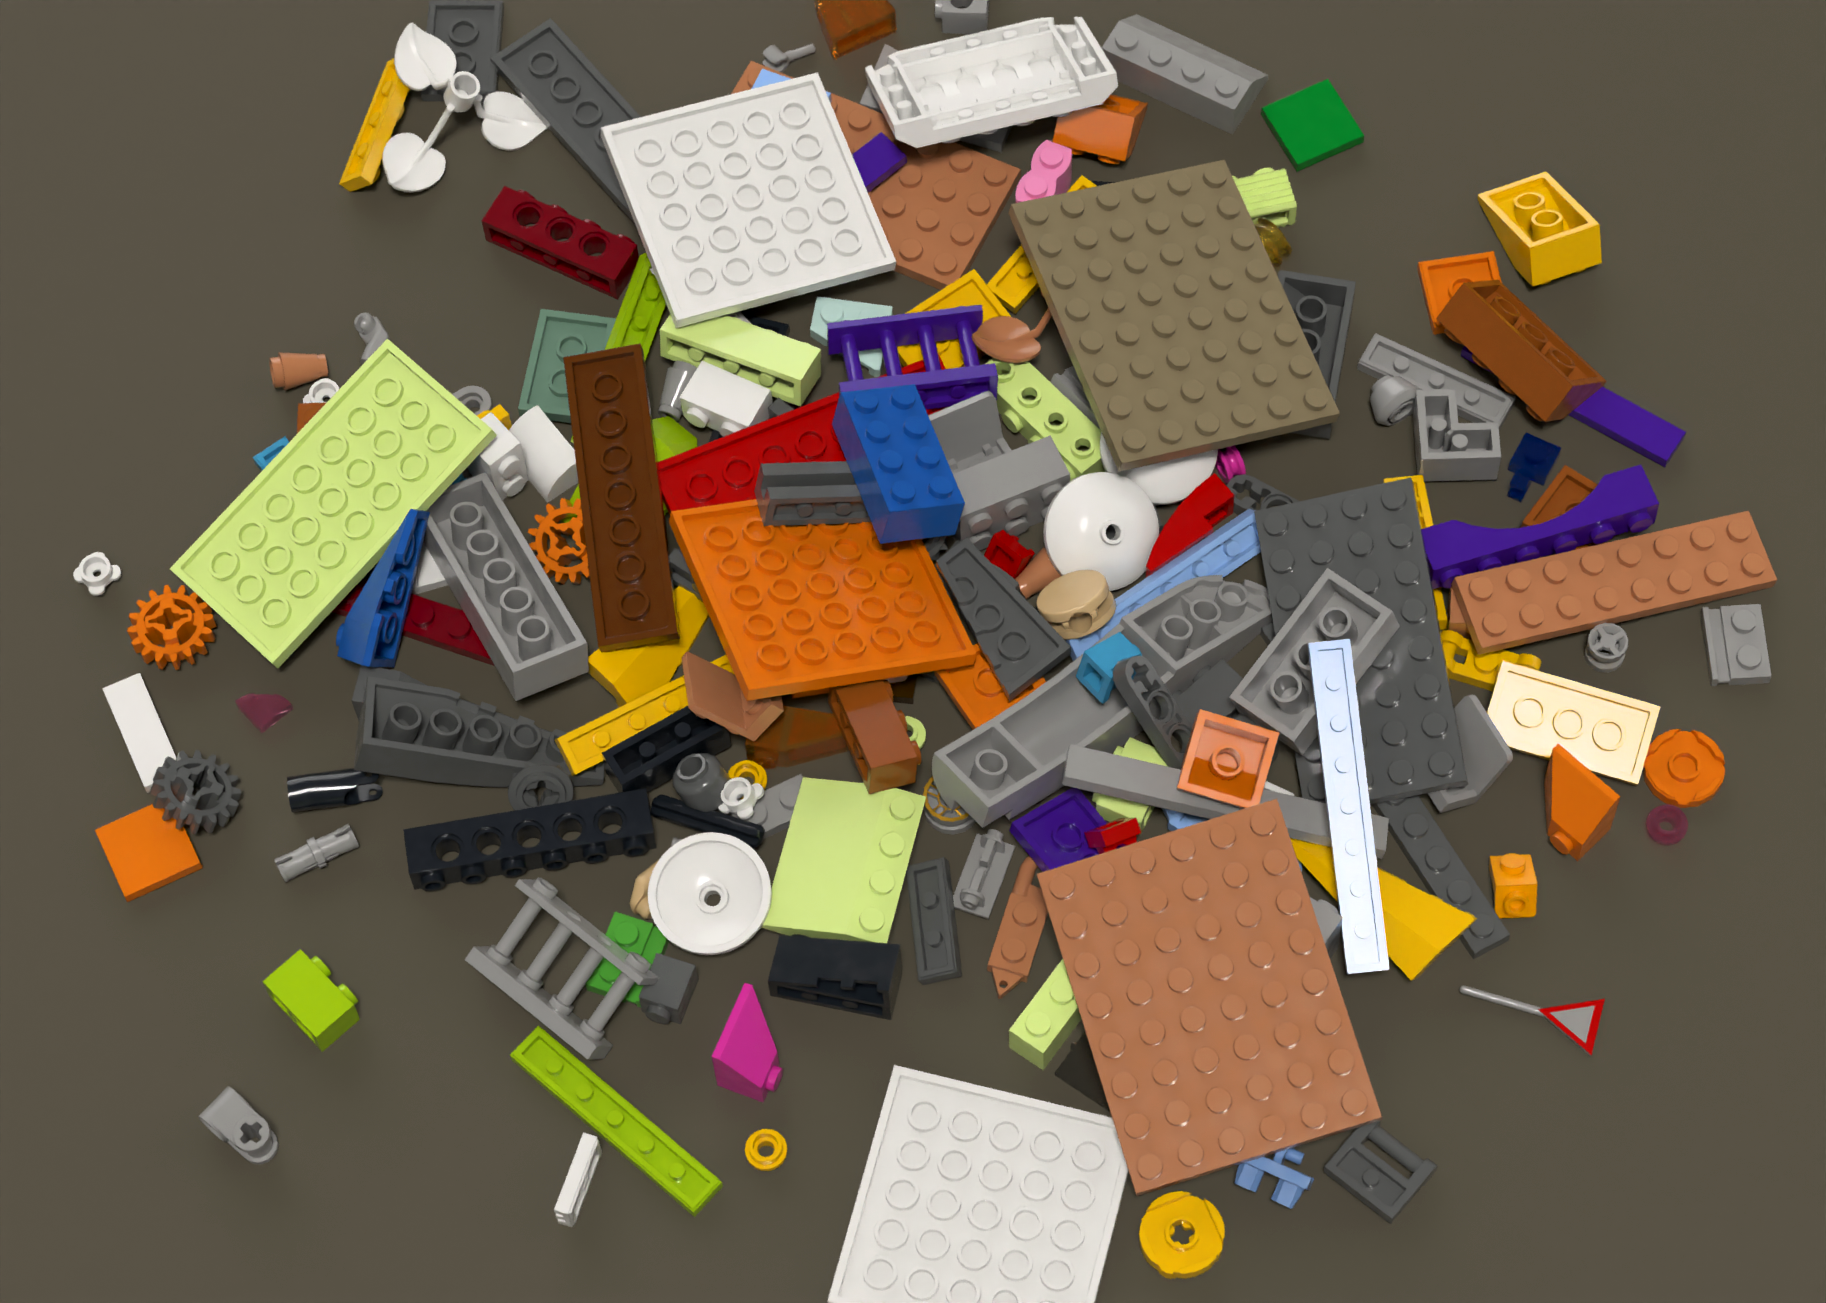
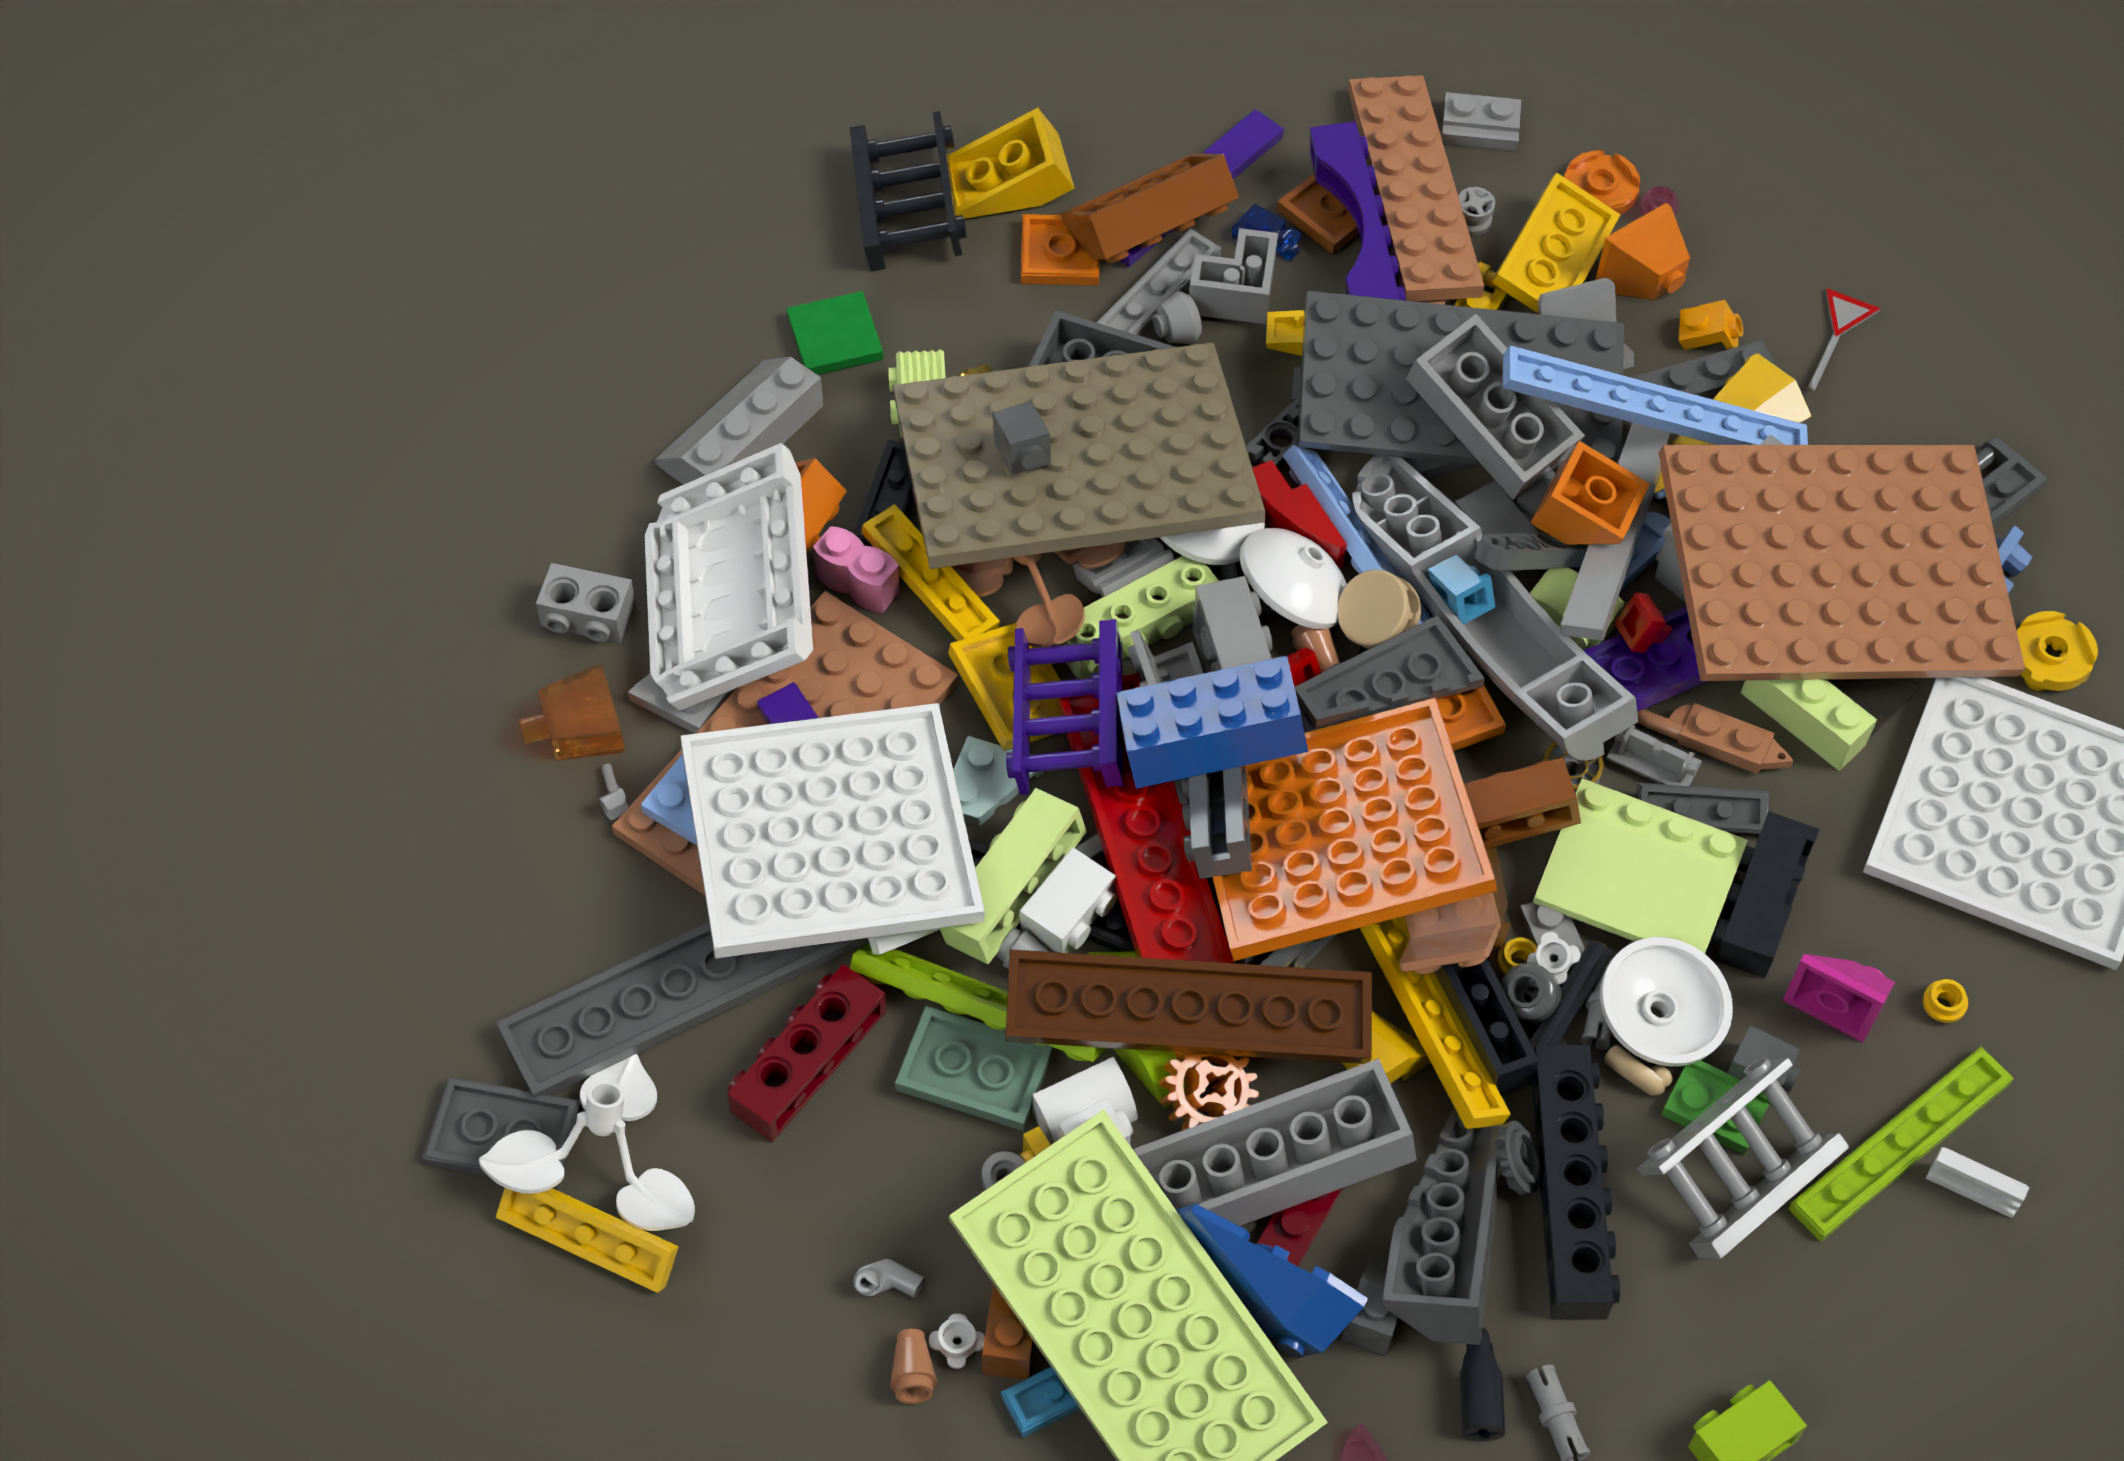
camera: 85 degrees left, 5 degrees down
none -> black fence [850,111,967,272]
none -> dark grey brick [992,401,1051,475]

